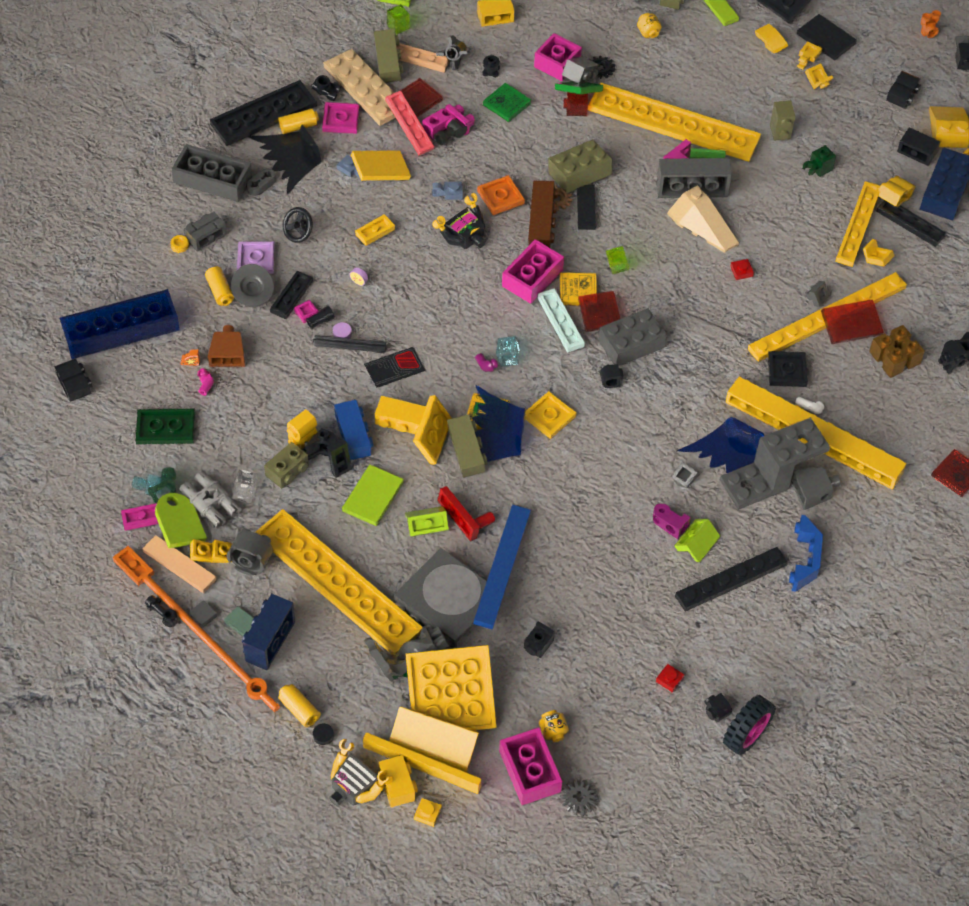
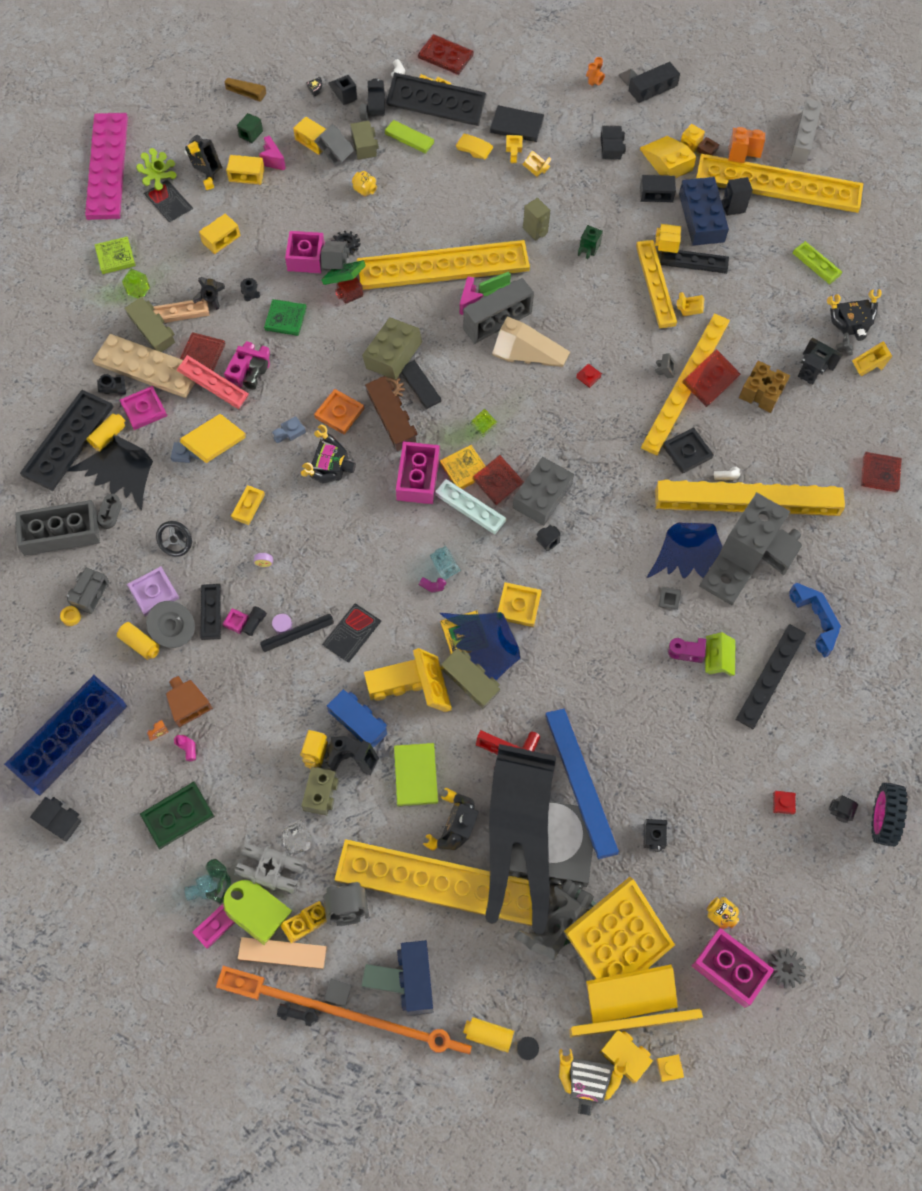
camera: 30 degrees left, 10 degrees up
lime panel [405,506,449,536] -> none
none -> black torso [423,788,479,851]
none -> black flag [485,744,557,934]

